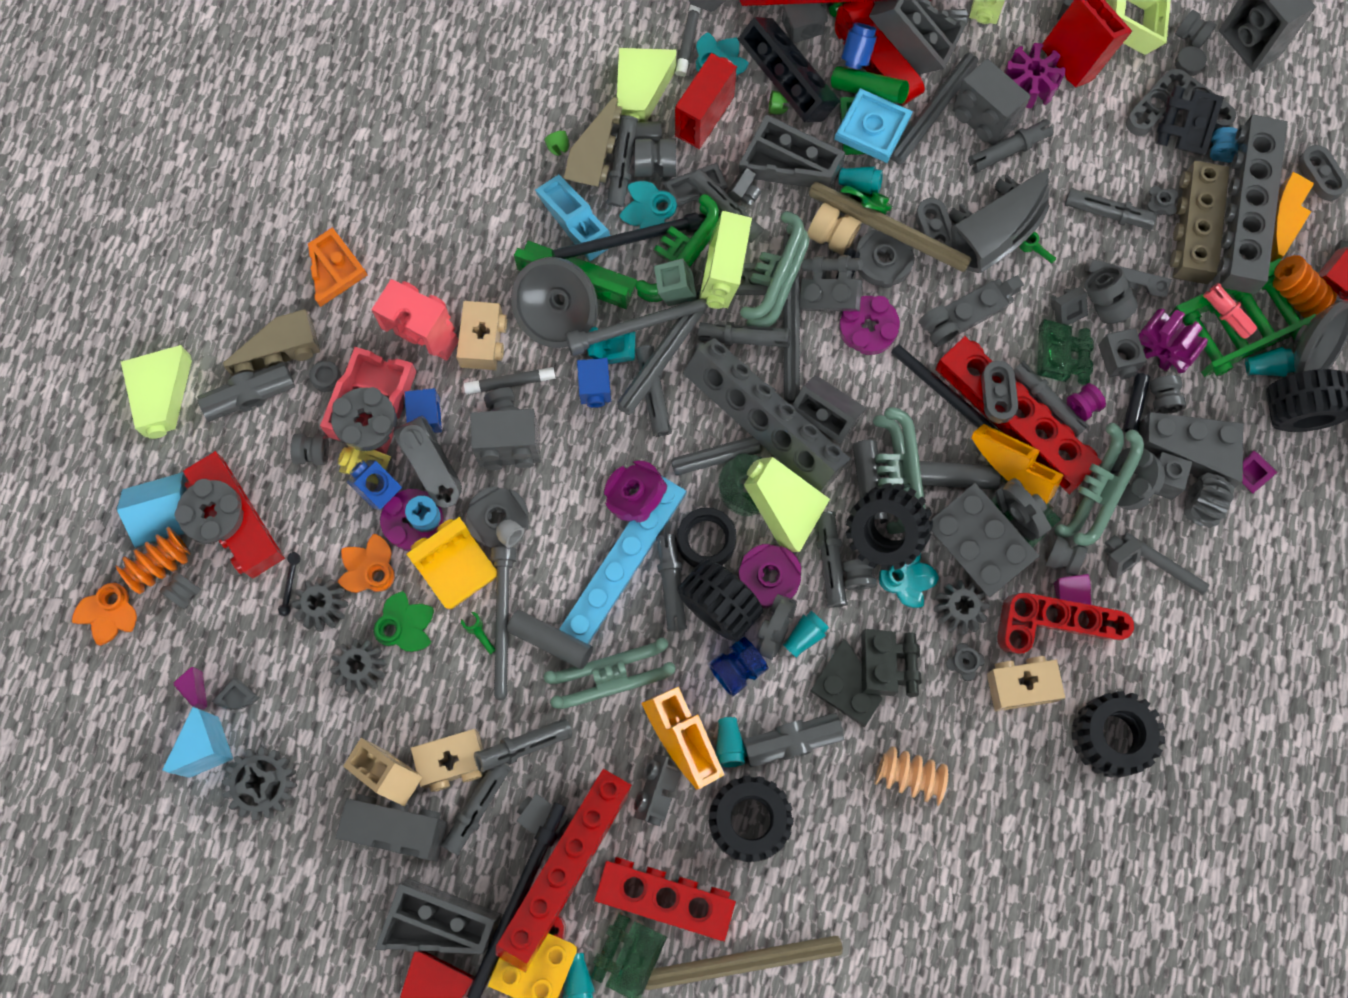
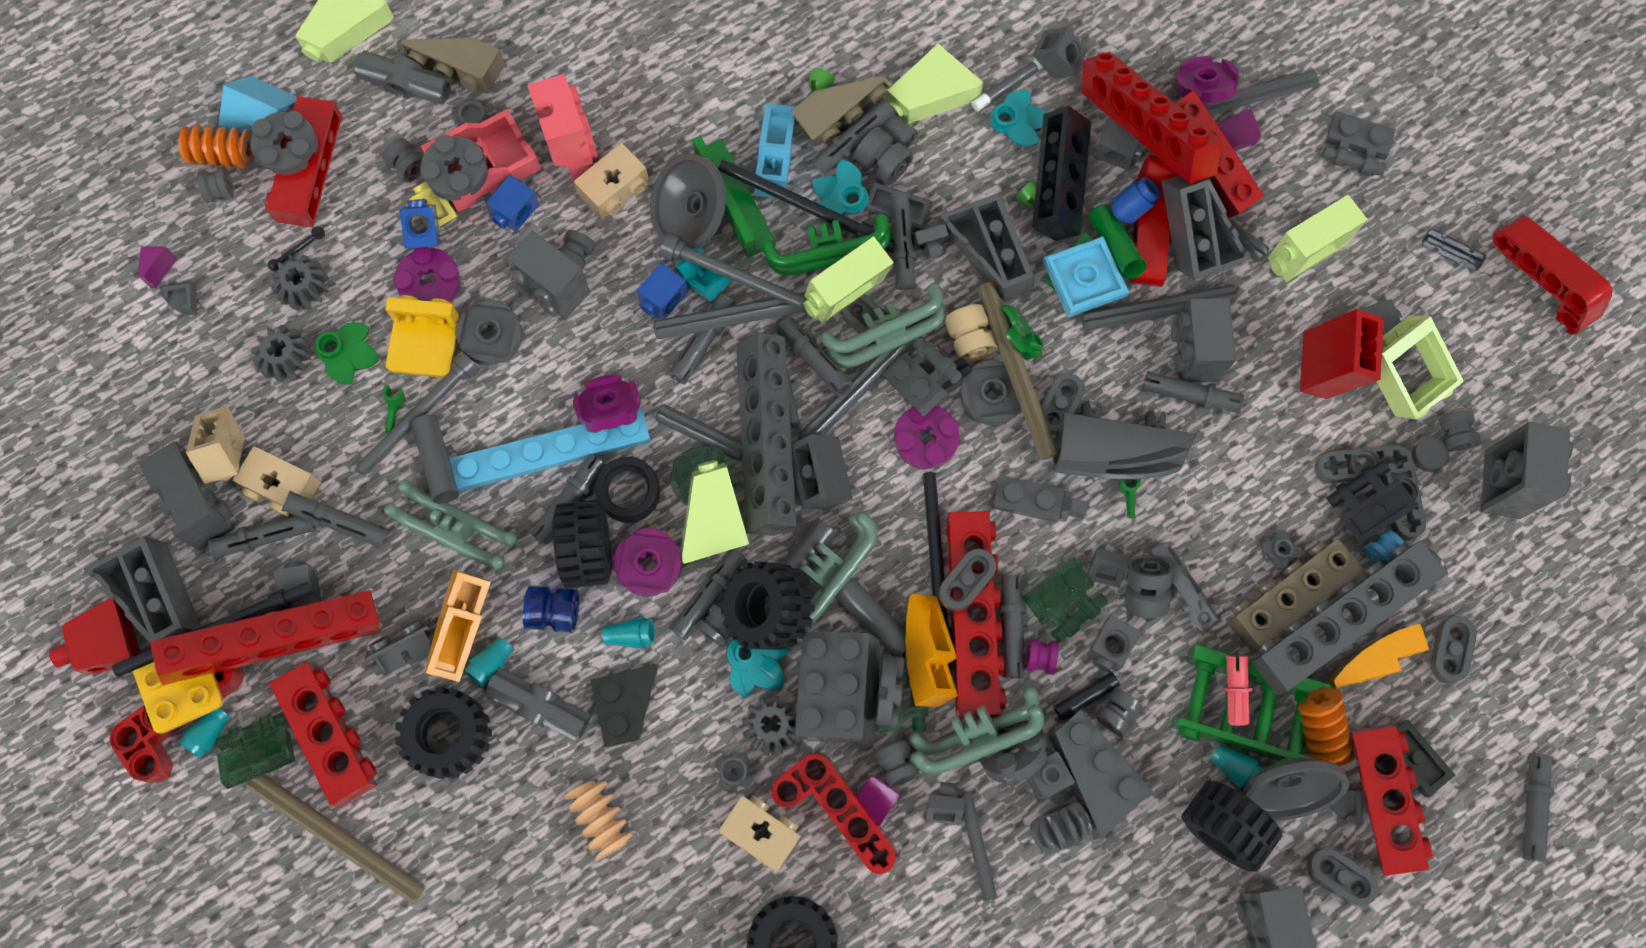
camera: 40 degrees right, 0 degrees up
orange plate [72,583,137,646] -> none
medium azure slope [162,707,233,778] -> none
dark grey gear [222,747,297,821] -> none
orange wing [308,227,368,307] -> none
orange plate [338,534,395,593] -> none
dark grey piece [394,415,462,508] -> none
dark azure wheel [405,496,441,532] -> none
dark grey bar [464,367,556,395] -> none
light grey hinge [496,520,524,548] -> none
sand green panel [654,258,697,306] -> none
red brick [675,53,737,150] -> none
dark grey plate [755,594,797,660] -> none
teal cone [838,166,883,196] -> none
pearl dark grey plate [861,628,922,697] -> none
dark grey wheel [919,305,960,347] -> none
magenta gear [1004,43,1065,108] -> none
dark grey pin [1065,187,1158,231] -> none
magenta gear [1138,308,1208,373] -> none
magenta slope [1242,449,1277,494] -> none

